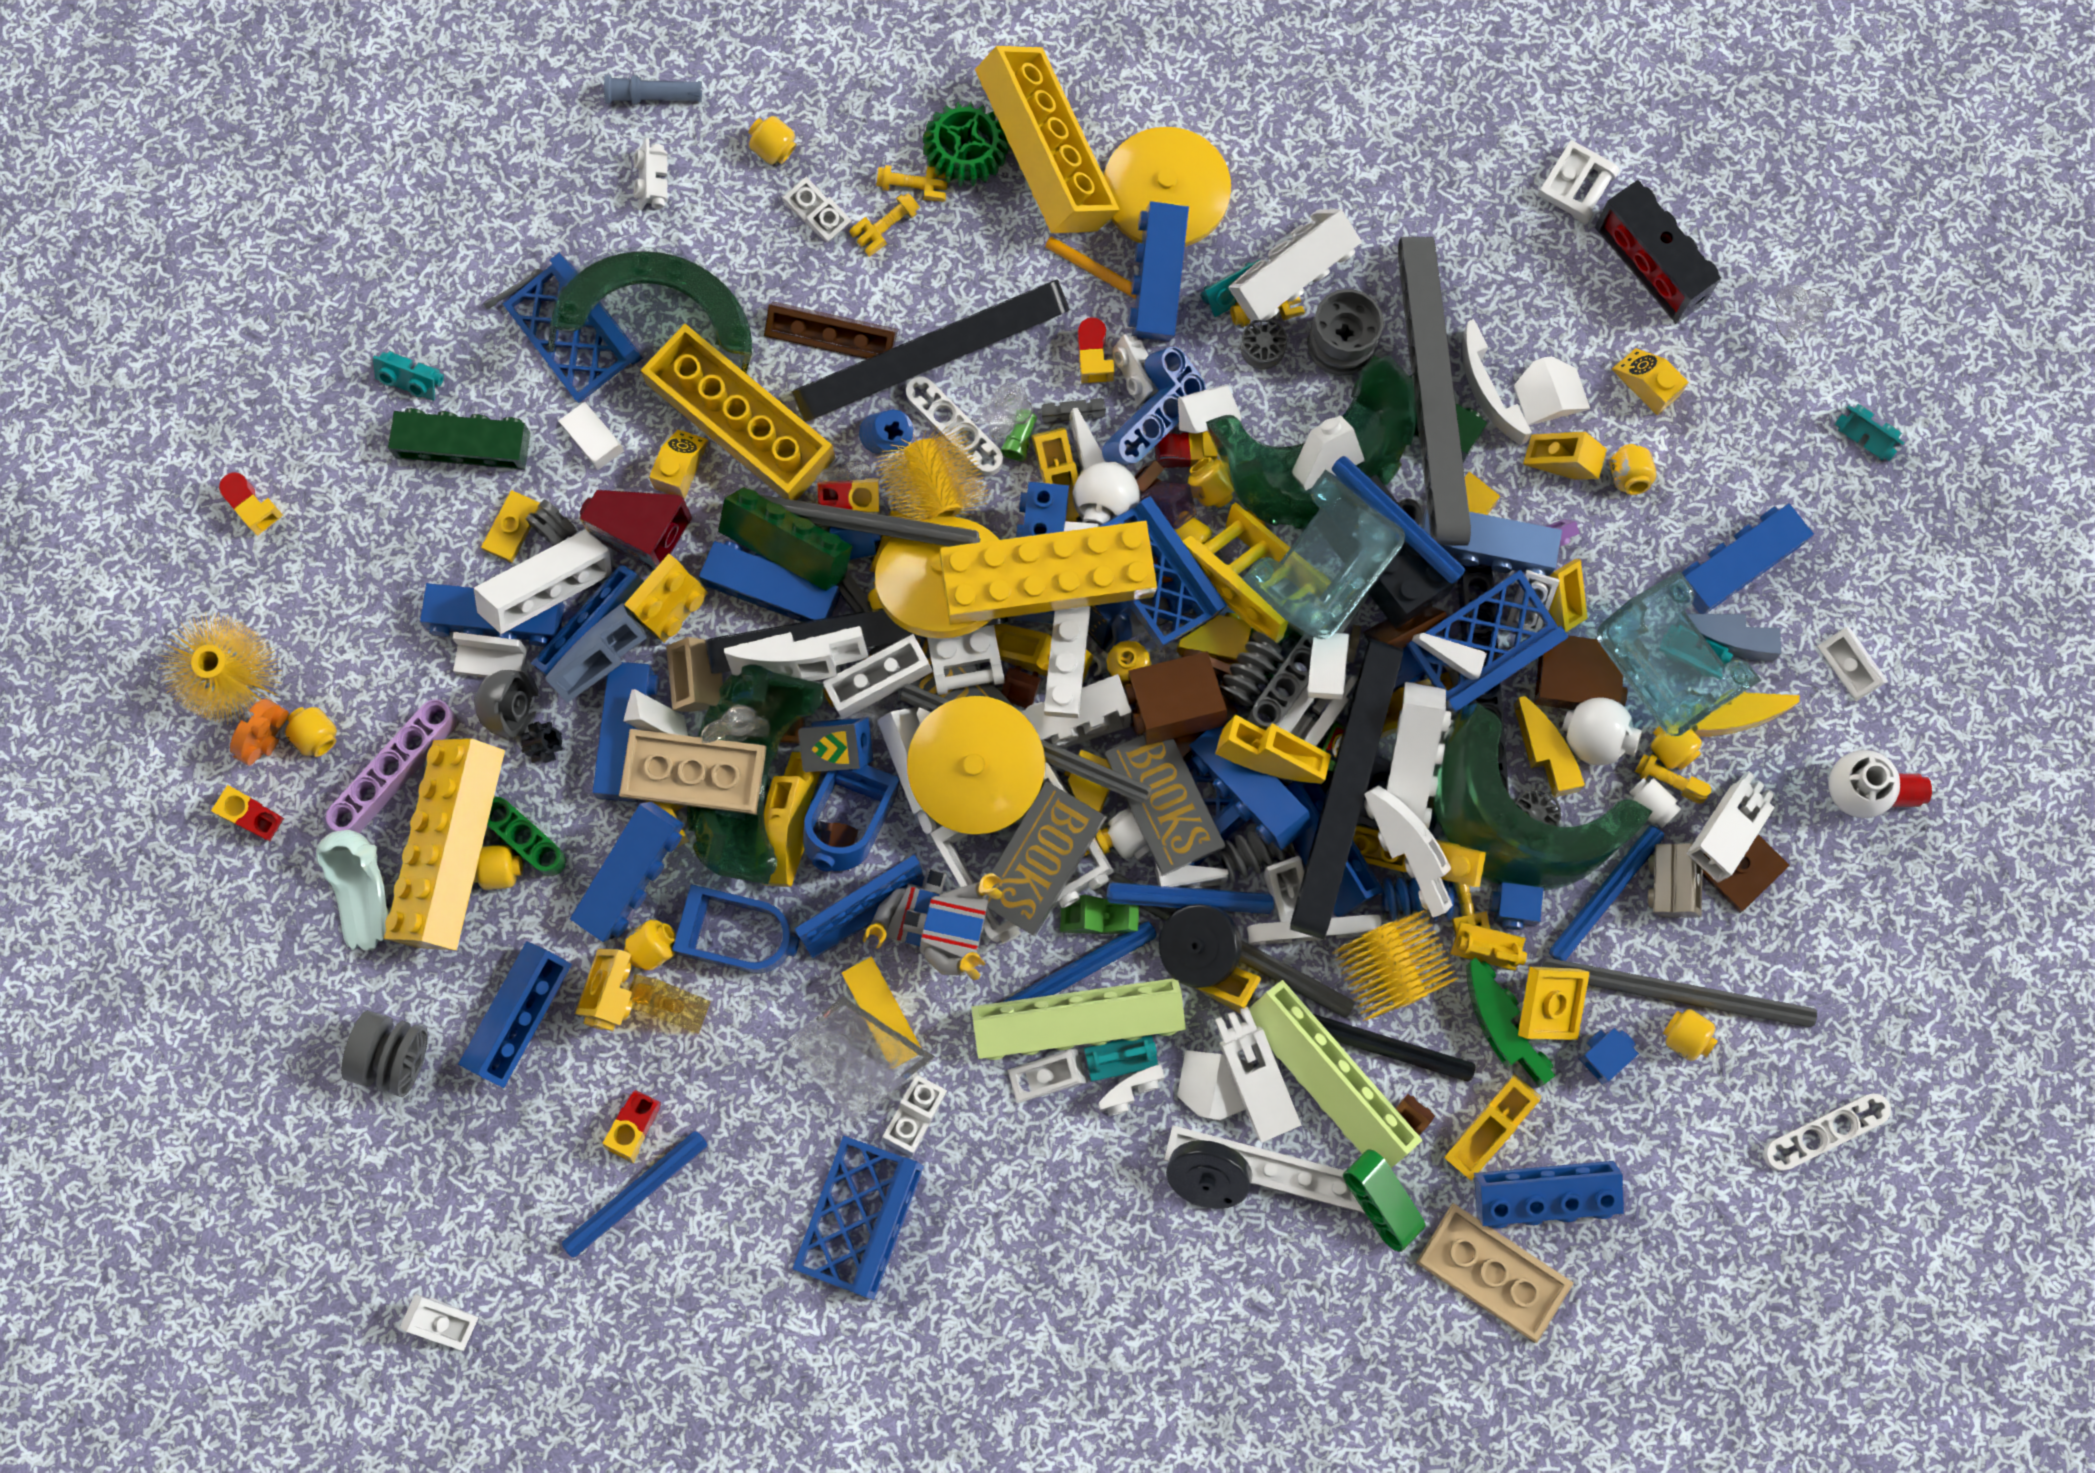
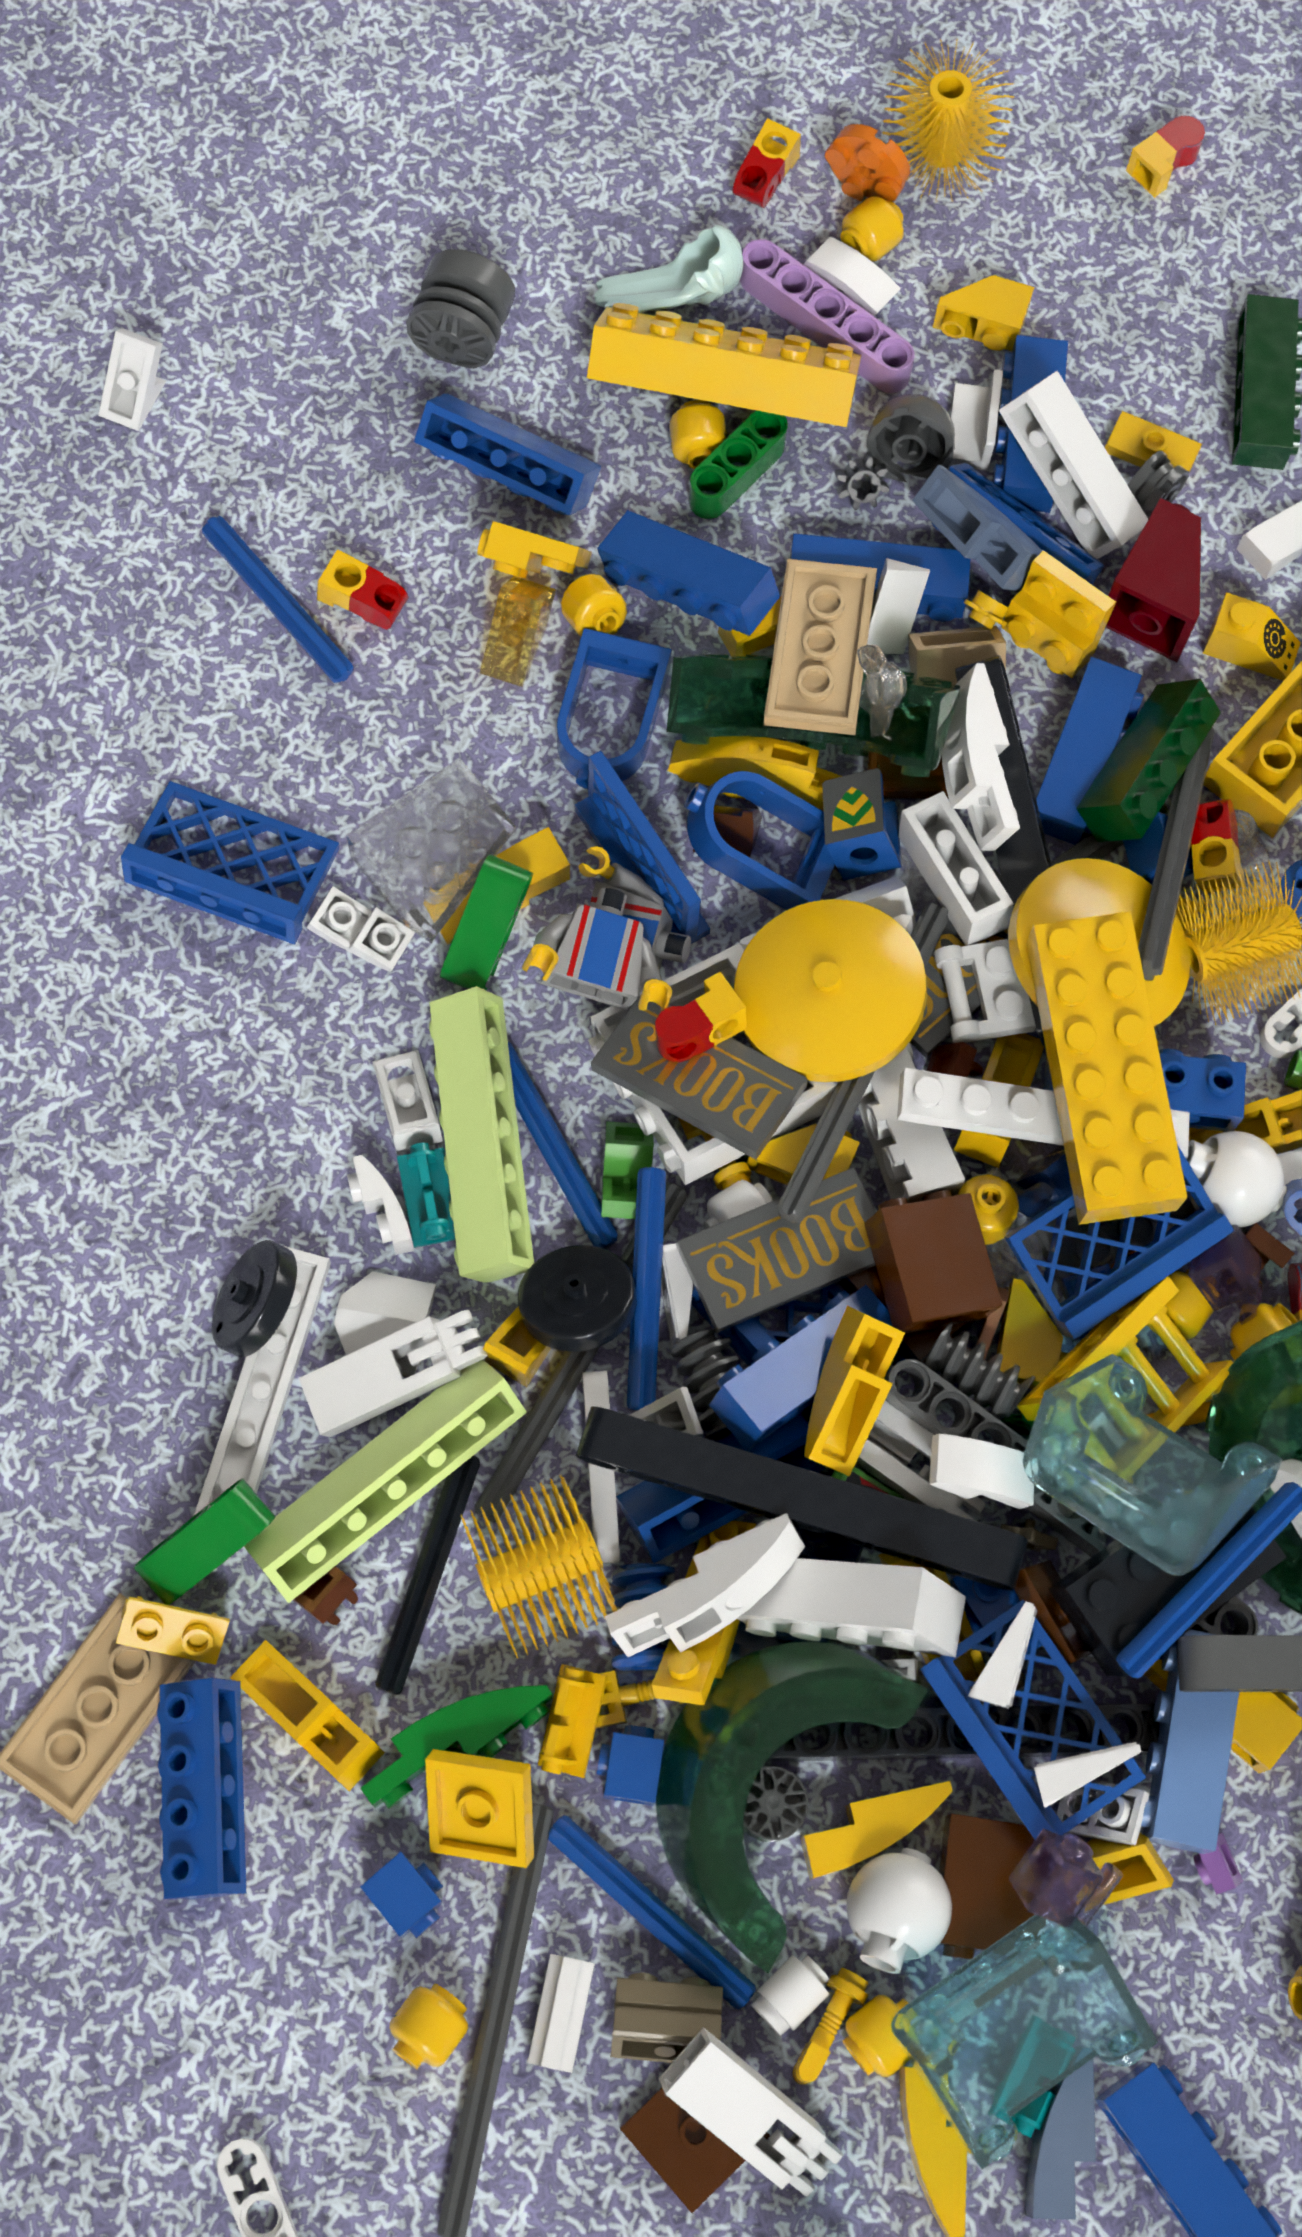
camera: 85 degrees right, 5 degrees down
none -> yellow hinge [116,1596,230,1665]
none -> green beam [440,854,533,991]
none -> white axle [527,1954,595,2073]
none -> leg [655,972,747,1062]
none -> white slope [803,237,901,316]
none -> yellow slope [933,275,1035,351]
none -> yellow plate [964,590,1009,629]
none -> clear purple brick [1008,1828,1123,1928]
none -> white slope [1034,1742,1141,1808]

